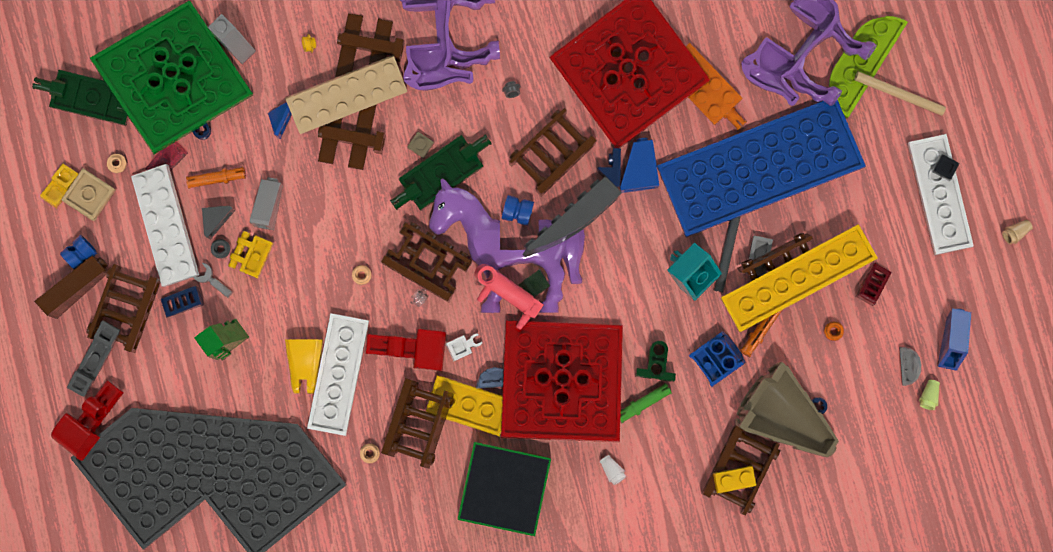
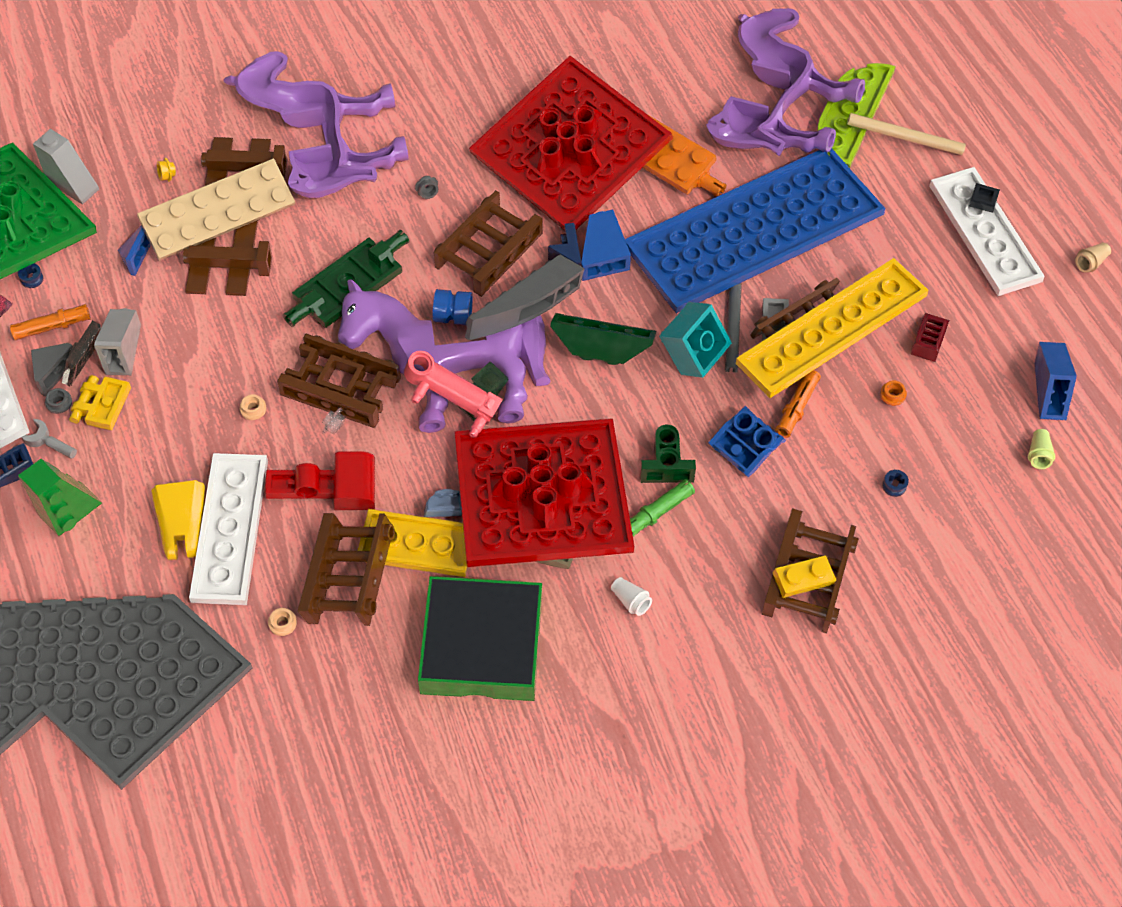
camera: 10 degrees left, 25 degrees down
dark tan plate [407,132,434,159] -> none
white plate [446,334,482,362] -> none
dark tan cone [735,362,839,457] -> none
light grey plate [900,347,922,386] -> none
none -> clear smoke plate [62,320,101,387]
none -> dark green wedge [550,313,657,365]

